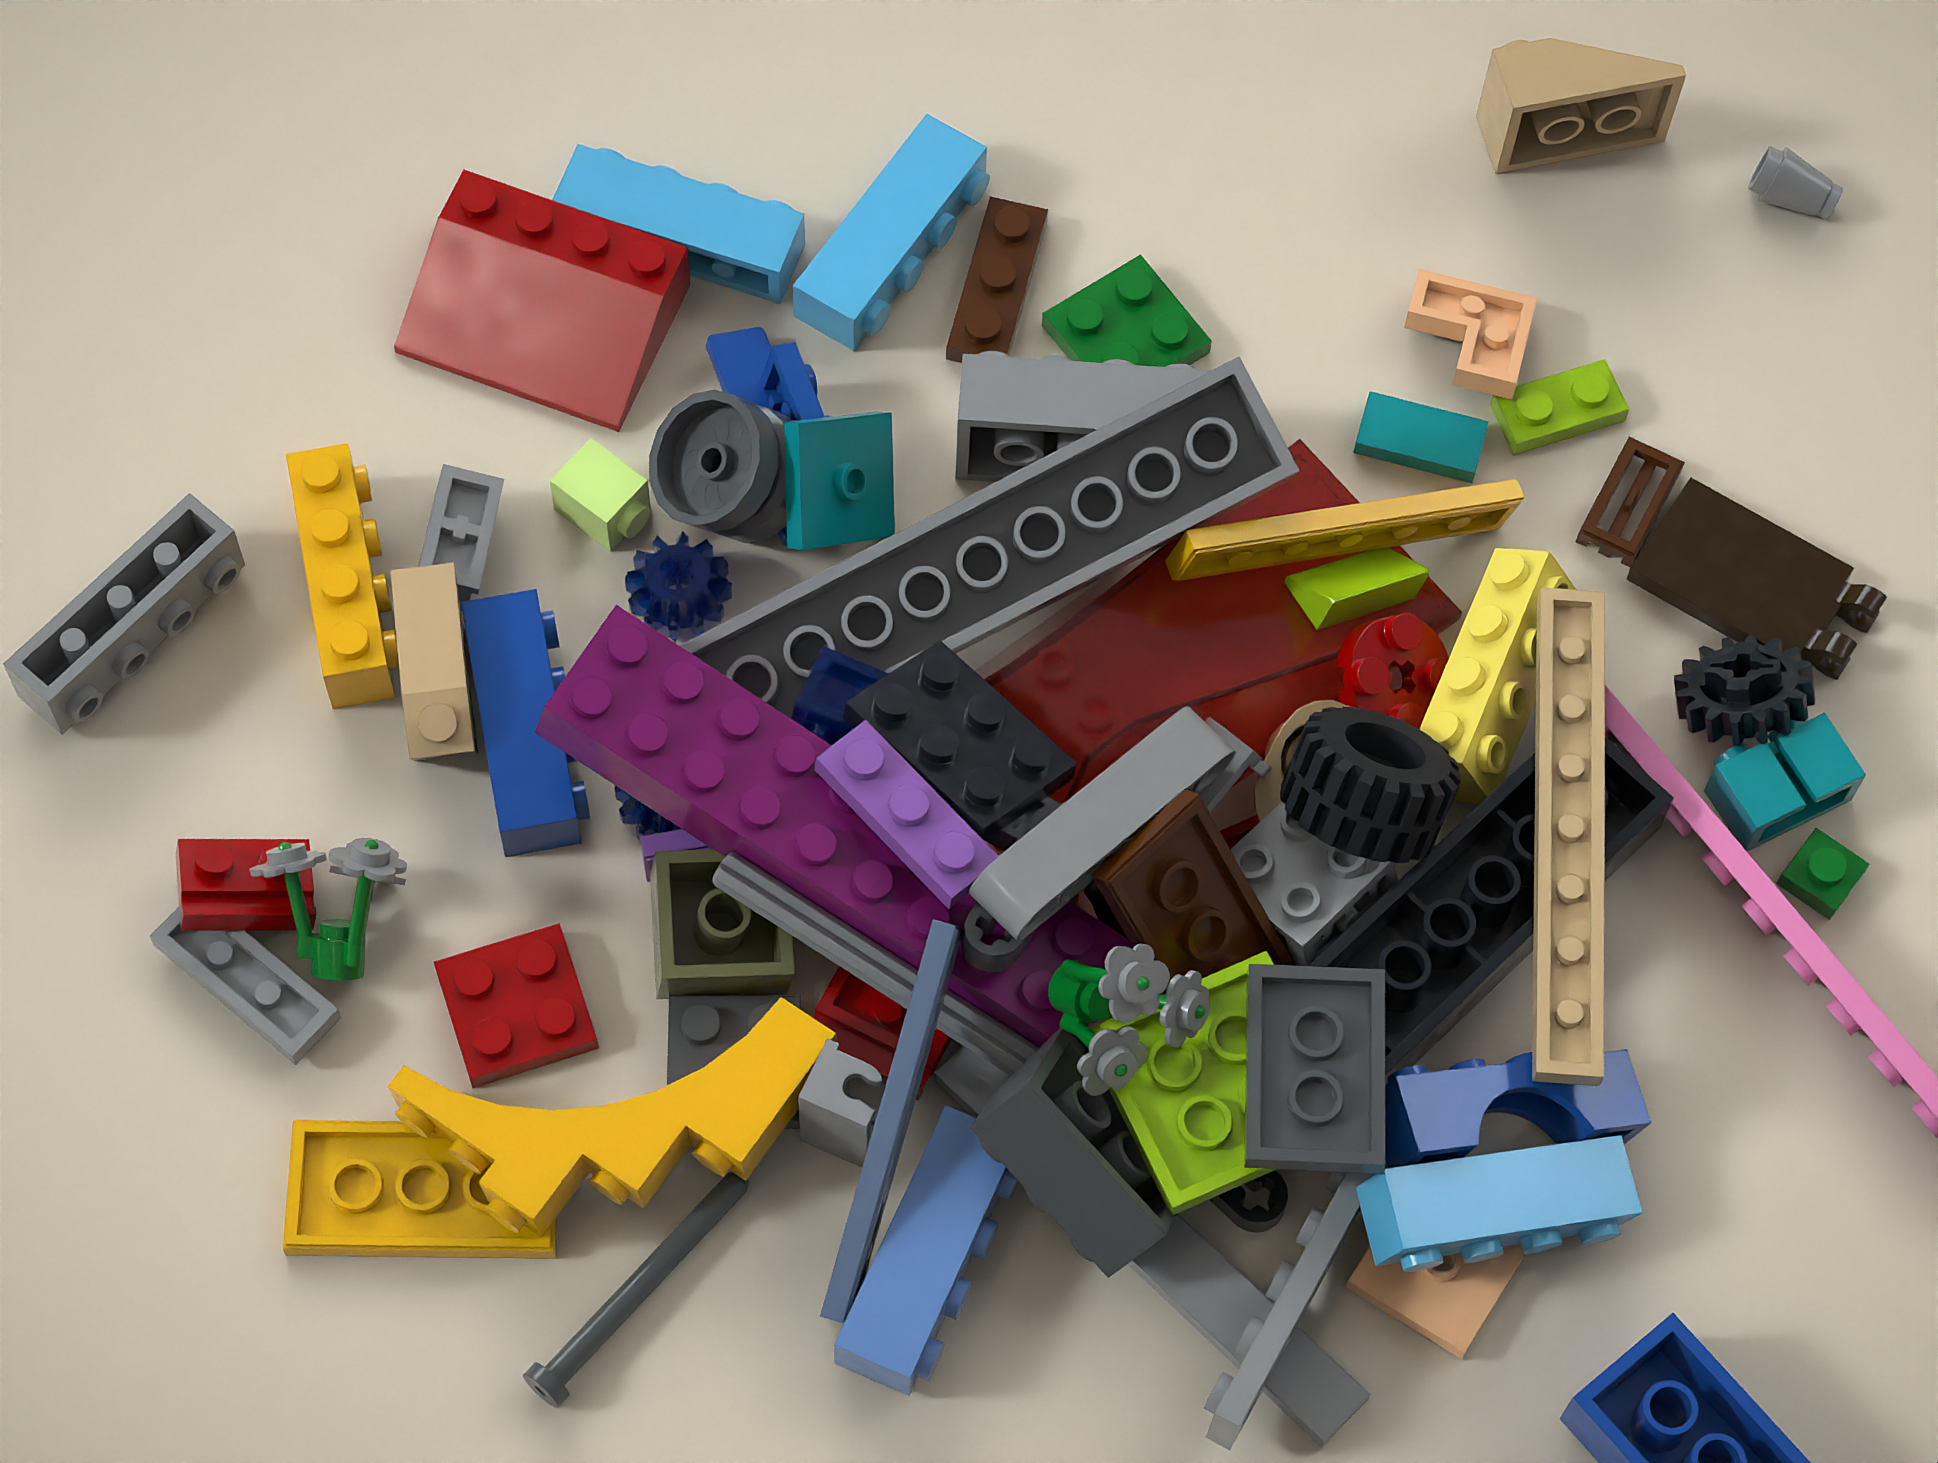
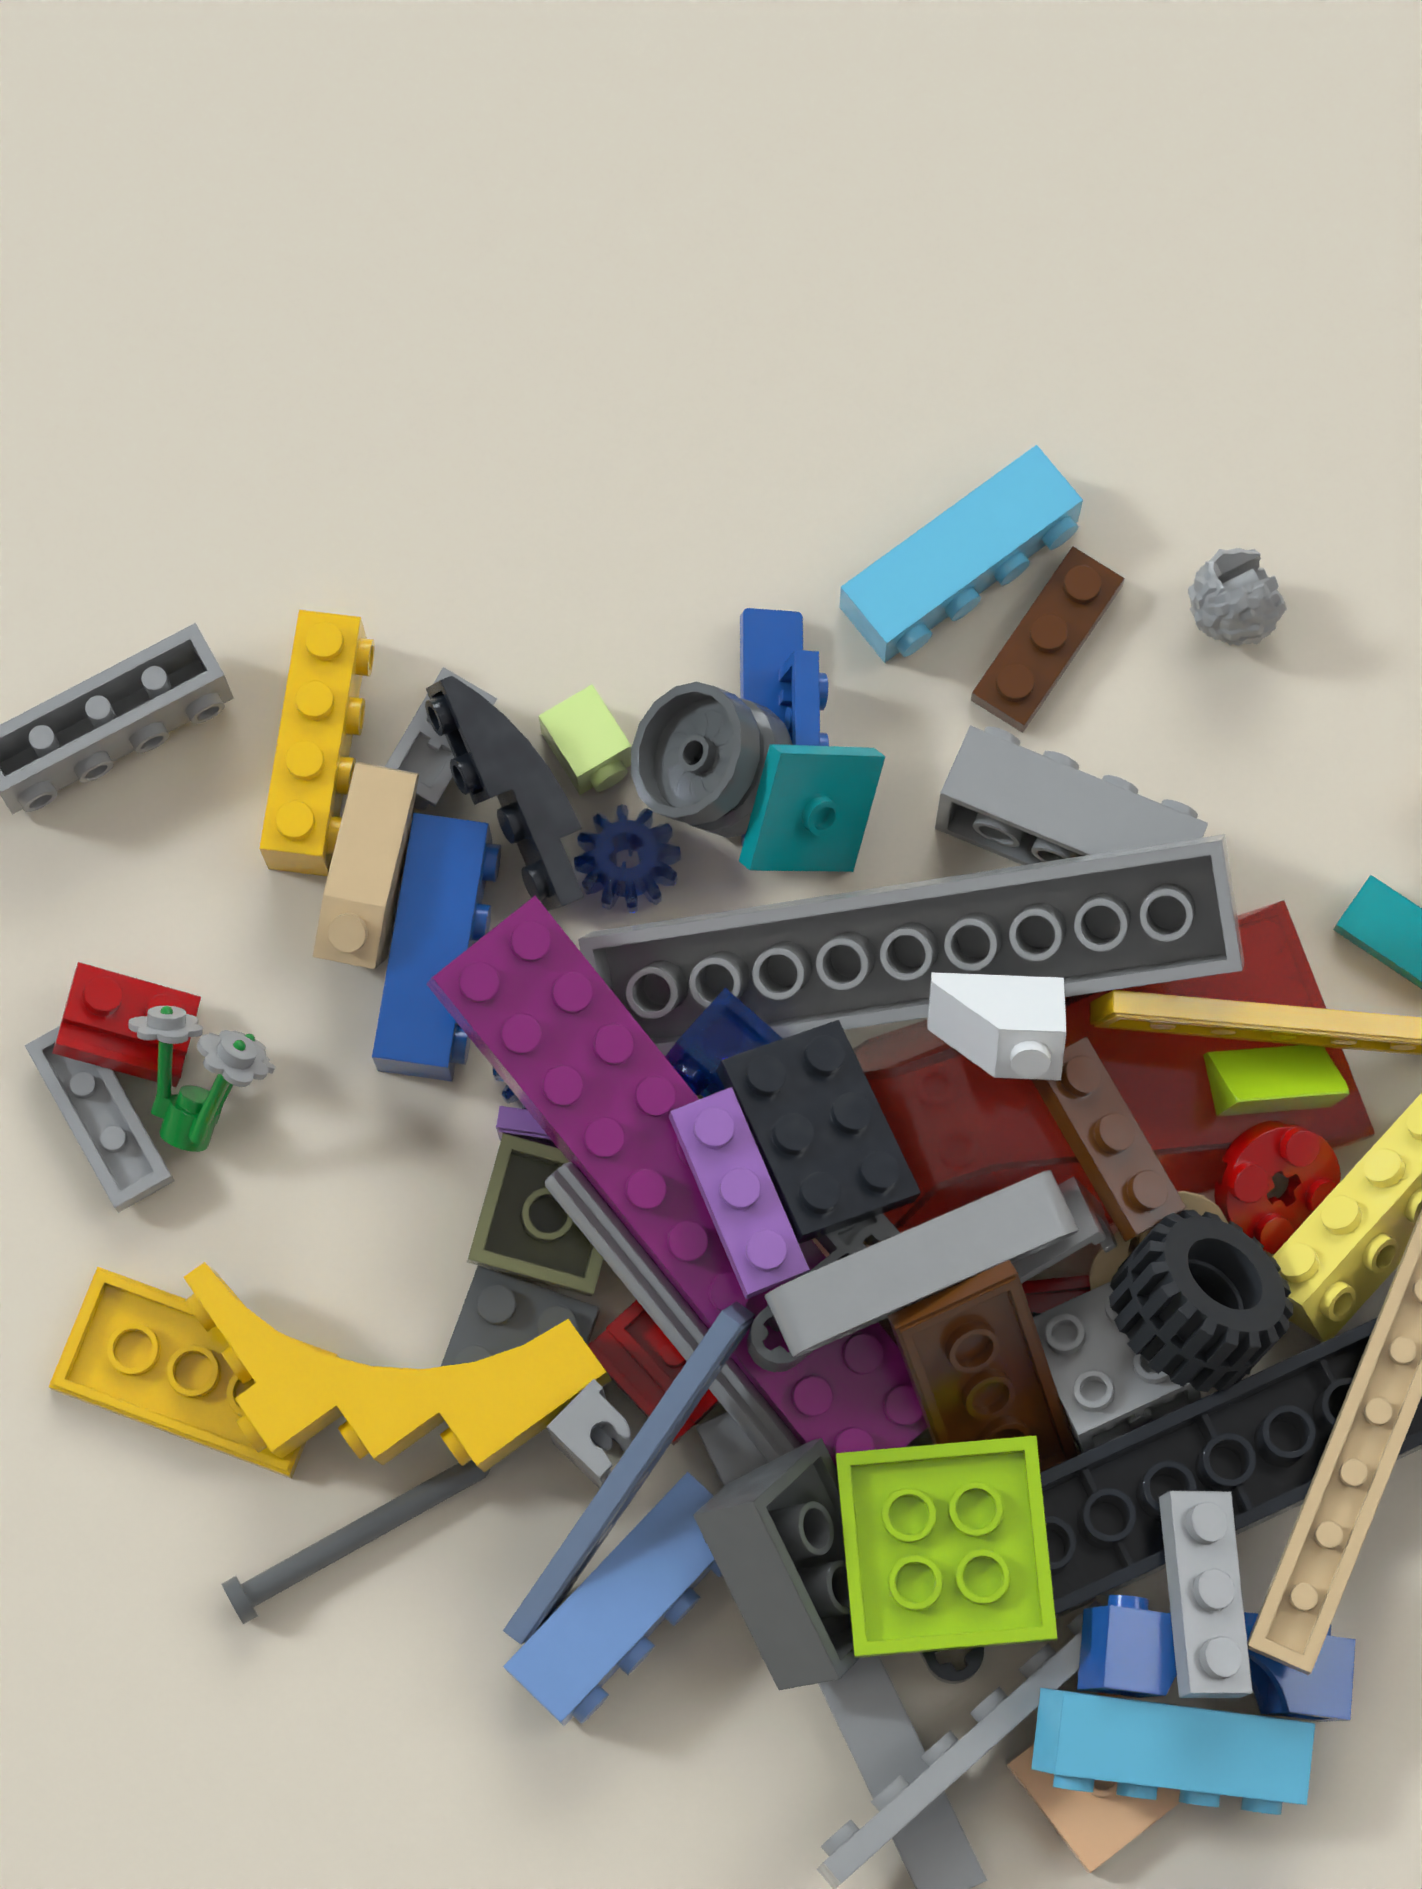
camera: 25 degrees right, 10 degrees up
slope [394,169,690,432] -> none
red plate [434,923,599,1088] -> none
medium azure brick [552,144,805,304] -> none
green plate [1042,254,1212,367] -> none
light grey plant [1048,944,1210,1096] -> none
dark grey plate [1244,964,1385,1174] -> none
none -> black slope [425,676,584,911]
none -> white slope [927,972,1066,1080]
none -> reddish brown plate [1031,1037,1186,1242]
none -> light grey plate [1159,1491,1253,1698]
none -> light grey piece [1188,548,1287,646]

